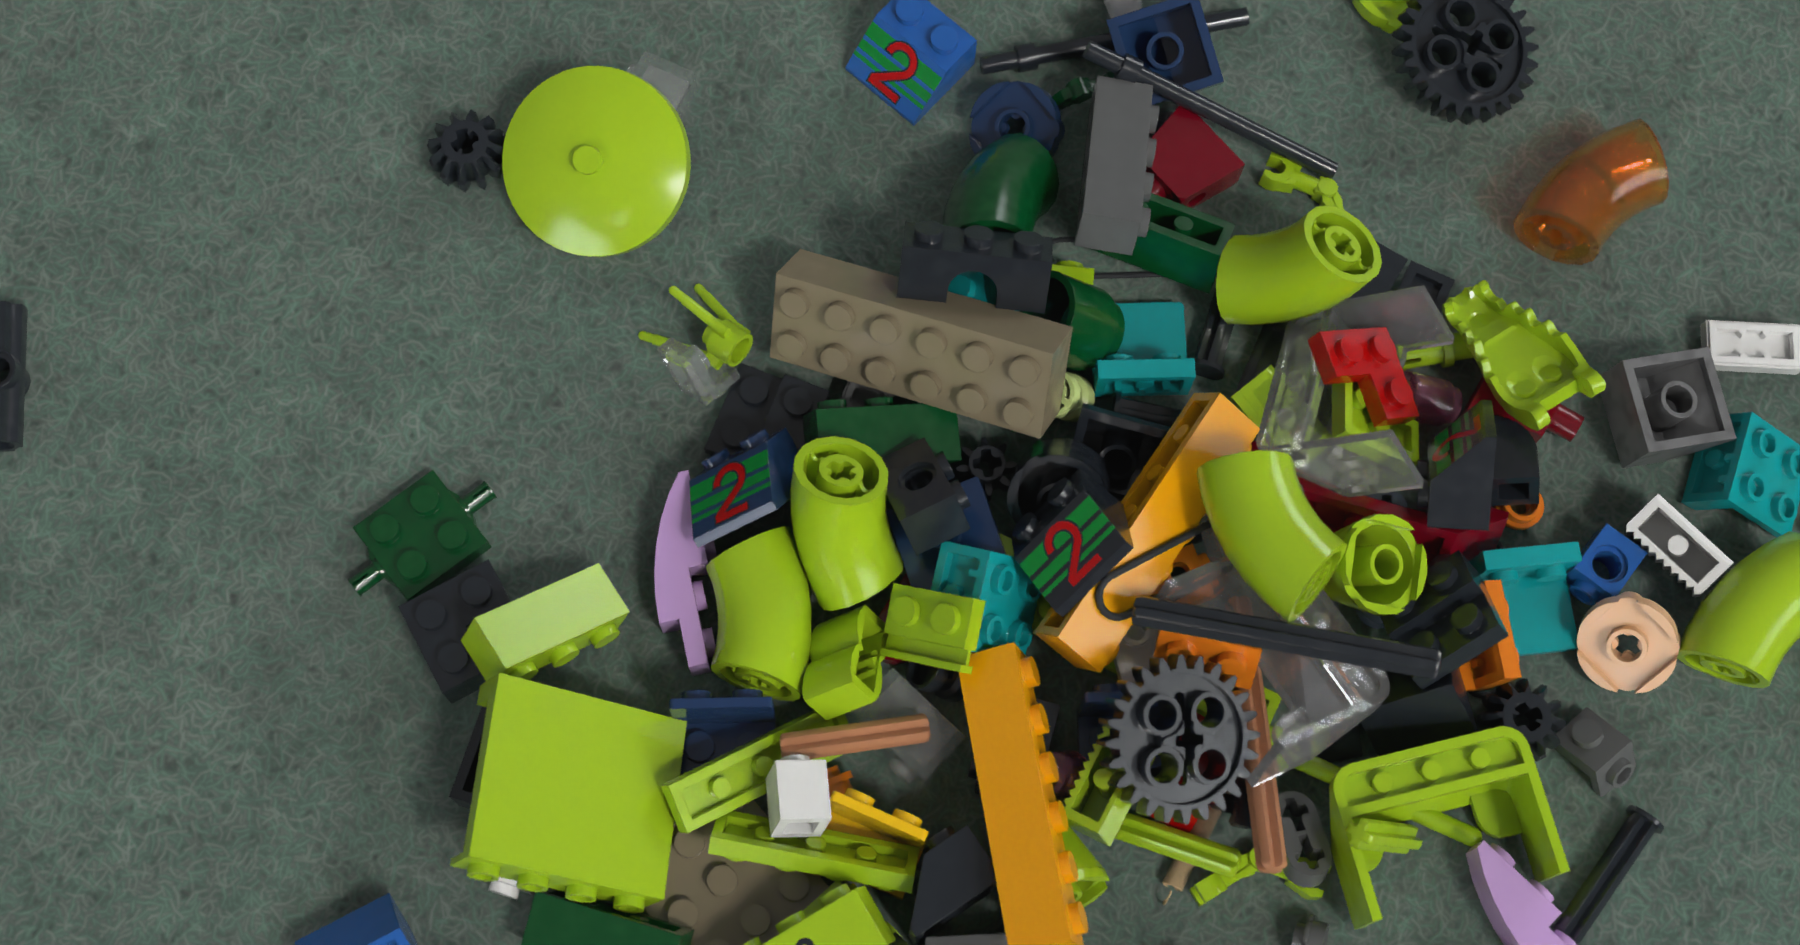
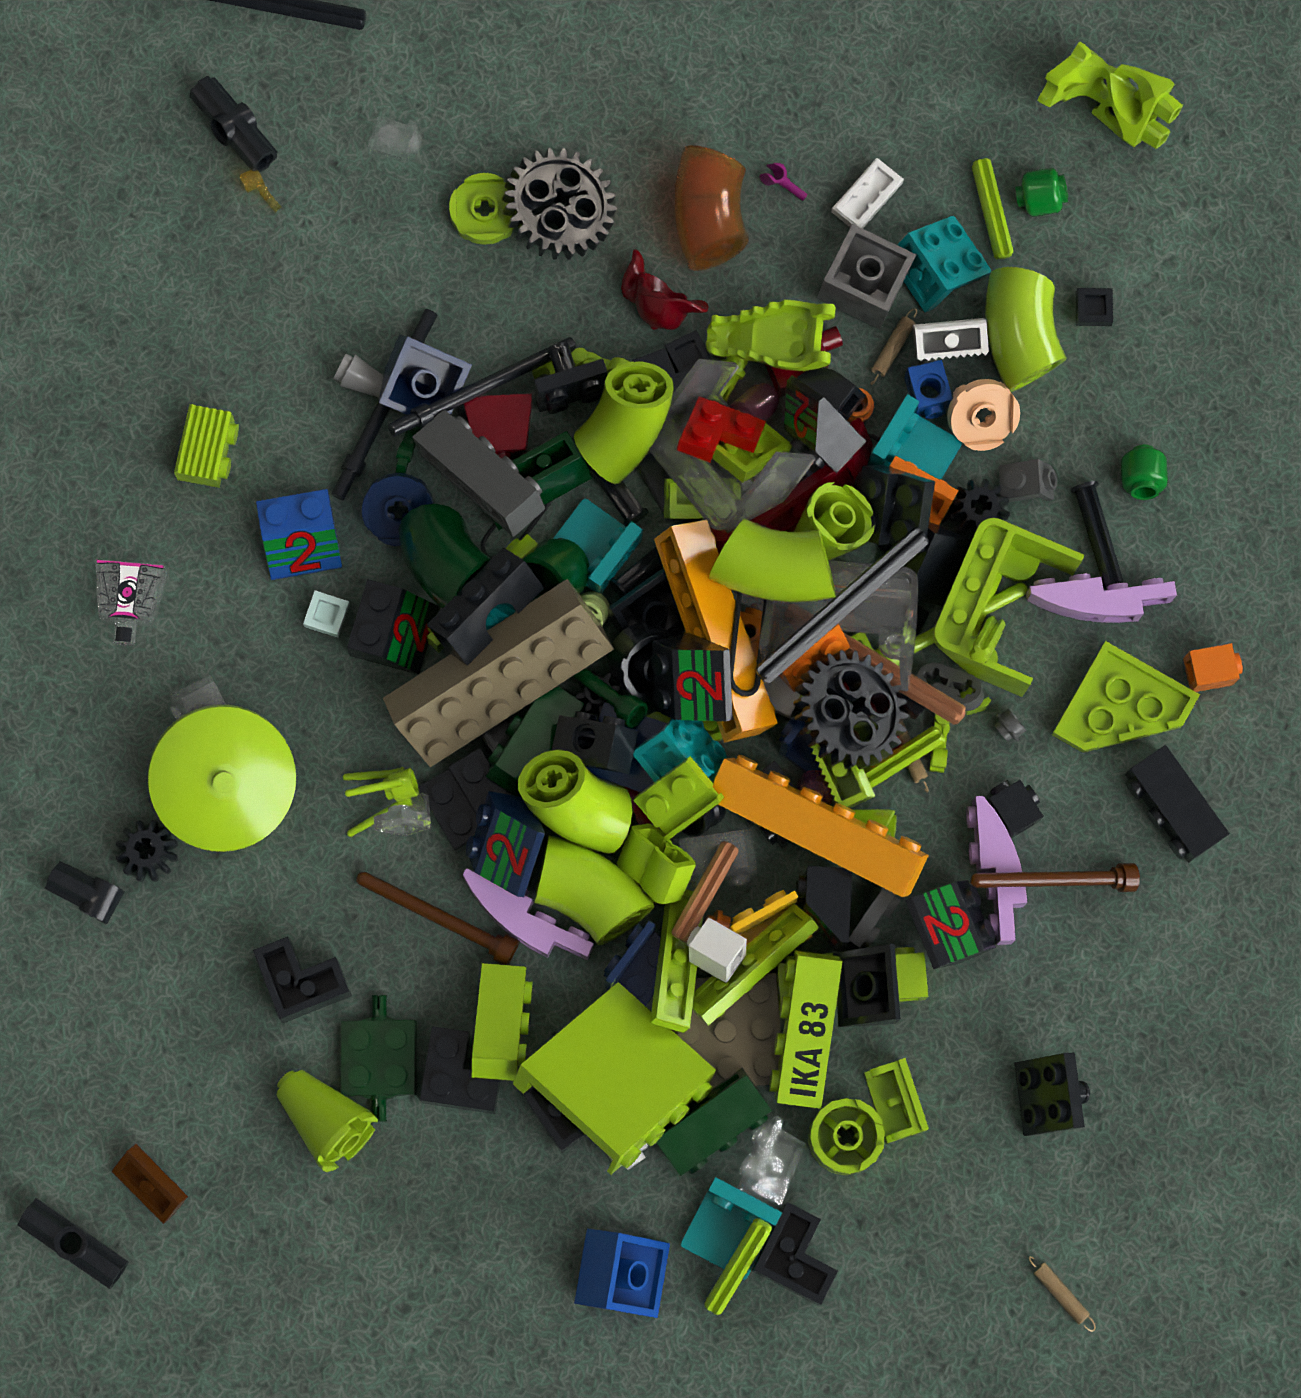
camera: 55 degrees left, 5 degrees up
none -> black piece [44,861,125,924]
none -> reddish brown plate [112,1144,188,1224]
none -> black brick [253,936,352,1023]
none -> lime cone [277,1070,378,1172]
none -> light aqua plate [303,591,350,638]
none -> black slope [347,579,439,675]
none -> reddish brown piece [356,872,520,965]
none -> black plate [534,342,608,414]
none -> dark green piece [573,668,648,728]
none -> dark red hair [621,249,709,330]
none -> magenta hand [759,163,808,201]
none -> tan piece [871,308,917,385]
none -> green head [1121,444,1168,500]

